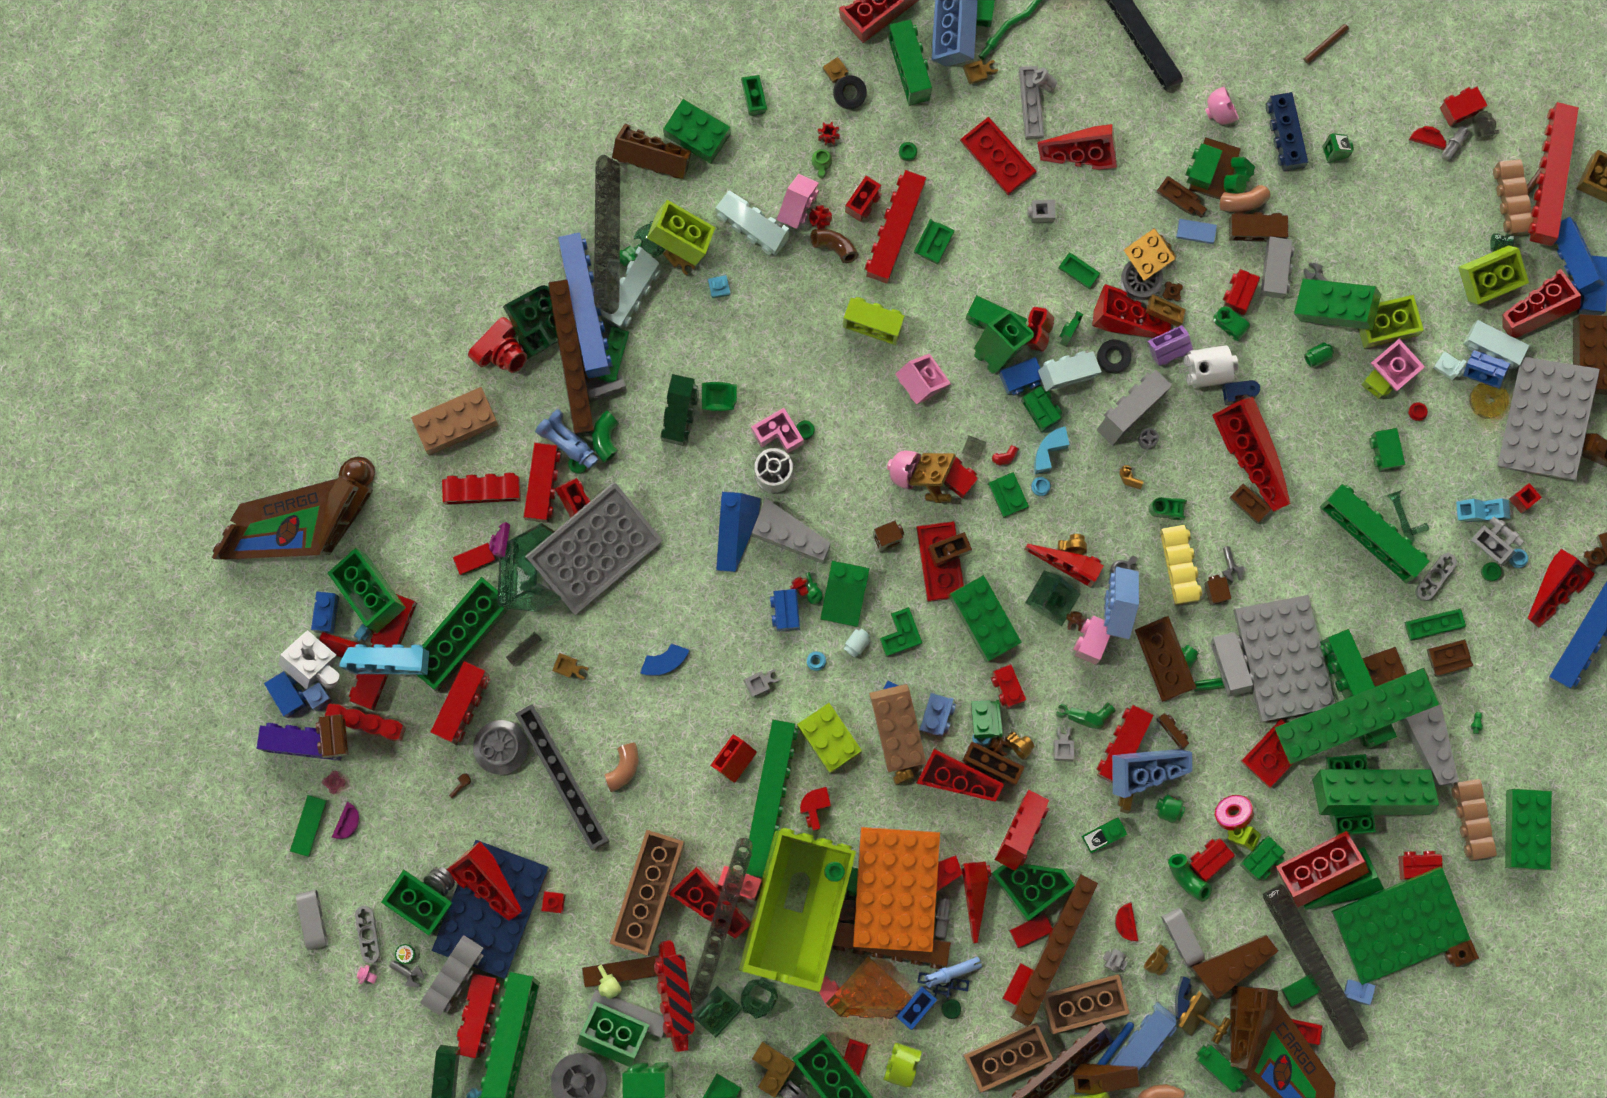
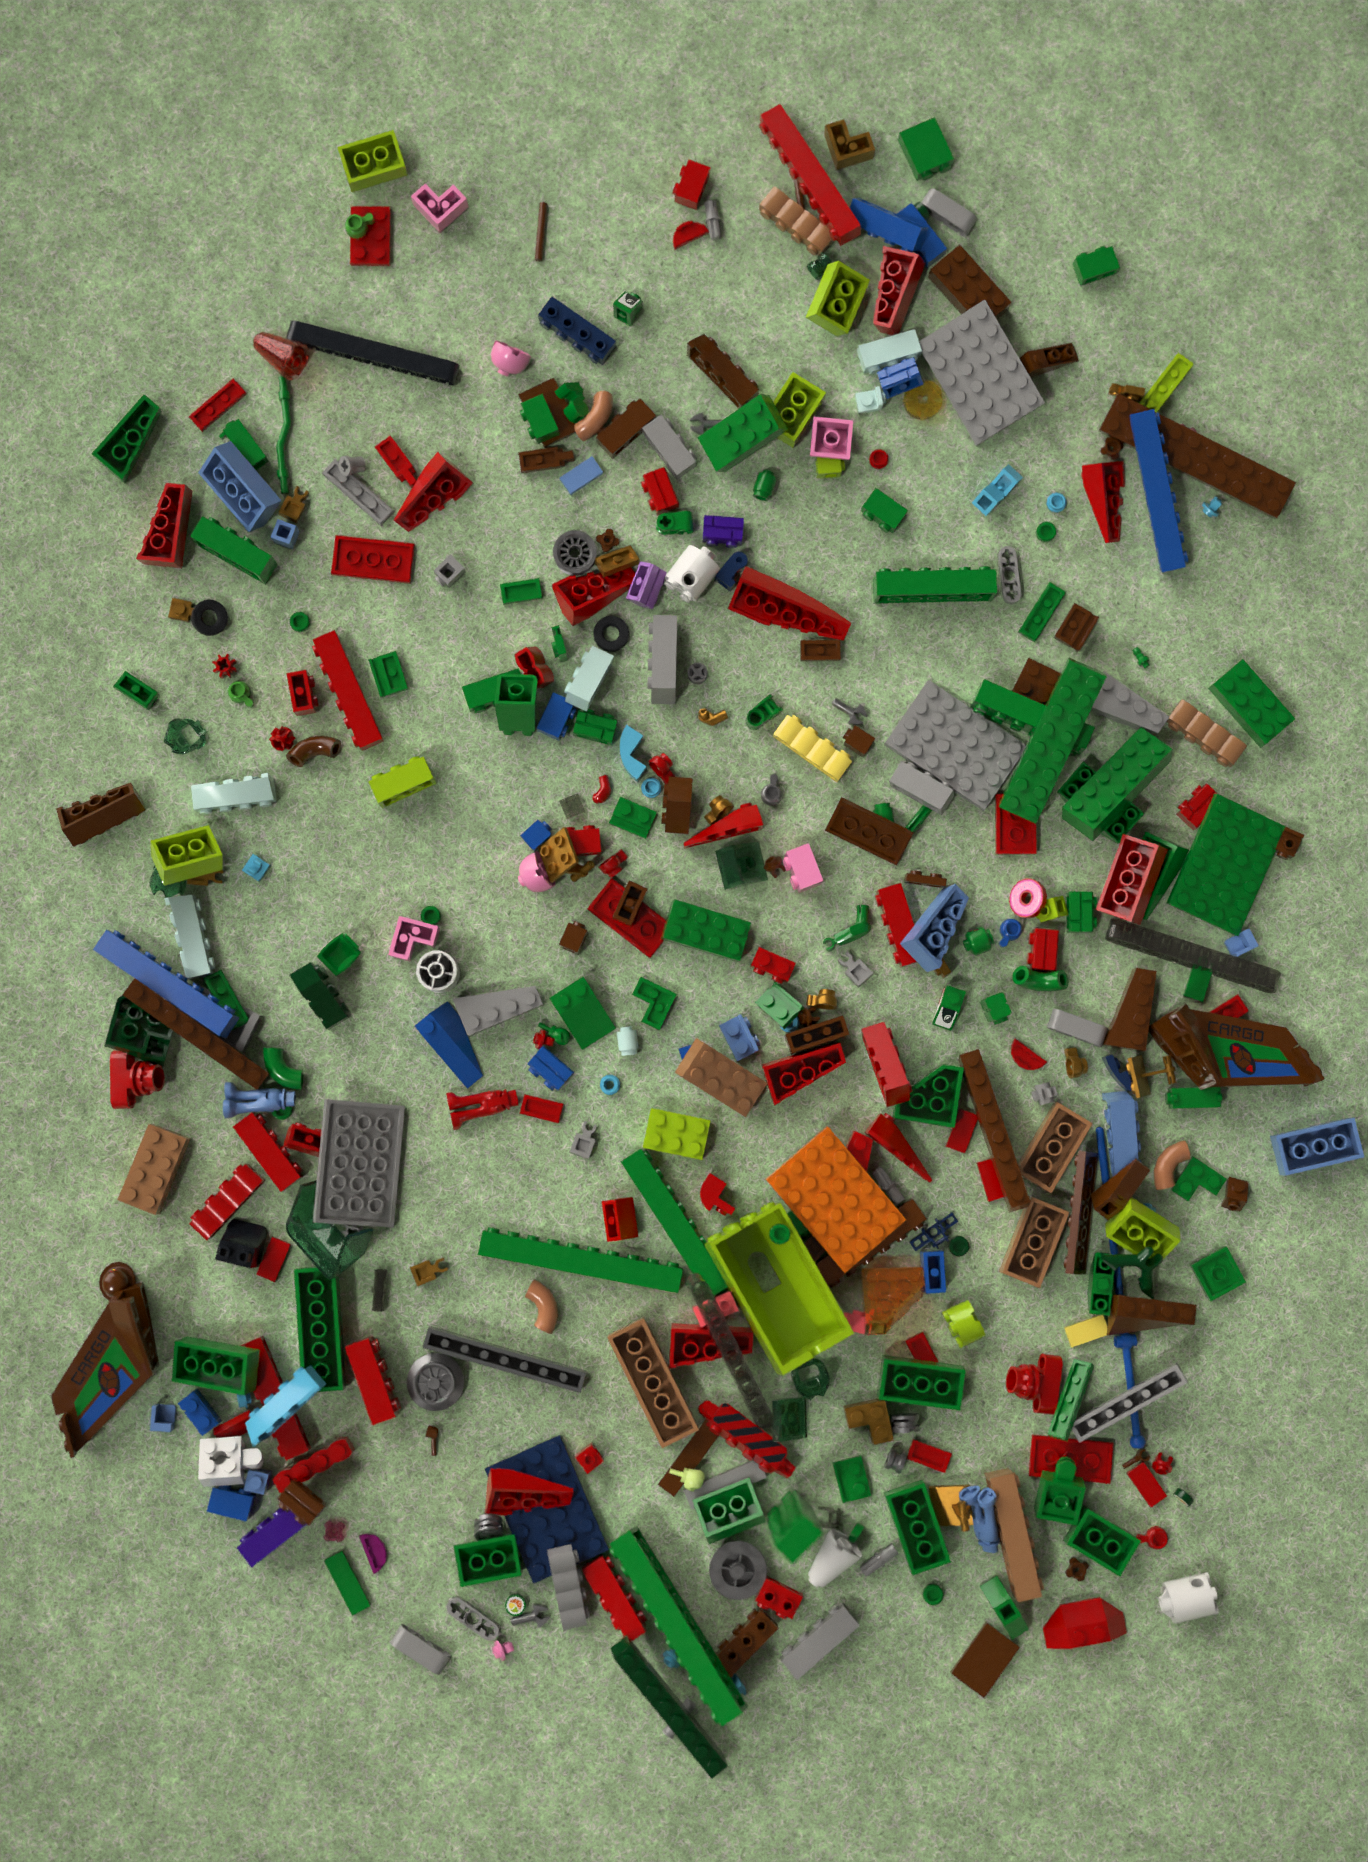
camera: 50 degrees left, 5 degrees up
magenta tile [489,522,510,558] -> none
clear smoke beam [594,155,620,314] -> none
green piece [616,241,645,267] -> none
blue tile [640,643,690,676] -> none
green brick [663,99,731,164] -> none
bright pink brick [777,174,819,229] -> none
pearl gold plate [892,769,914,785] -> none
bright pink slope [895,353,951,405] -> none
light blue pin [924,957,982,988] -> none
medium blue brick [1104,567,1139,639] -> none
plate [1124,228,1177,281] -> none
clear green piece [1385,490,1429,542] -> none
light grey brick [1471,516,1524,567] -> none
clear smoke brick [1472,111,1499,141] -> none
red brick [1509,483,1542,513] -> none
none -> medium blue panel [150,1404,176,1432]
none -> clear green helmet [164,718,207,755]
none -> black hips [215,1219,268,1268]
none -> medium blue brick [271,519,300,550]
none -> red hinge [375,435,416,488]
none -> red piece [446,1089,519,1130]
none -> green brick [478,1227,683,1293]
none -> red tile [519,1094,564,1123]
none -> blue brick [520,820,552,852]
none -> red piece [598,849,628,878]
none -> red piece [648,753,675,784]
none -> reddish brown brick [661,776,693,834]
none -> reddish brown wedge [687,334,759,409]
none -> dark purple brick [702,515,744,548]
none -> green brick [980,992,1012,1025]
none -> blue piece [999,919,1022,947]

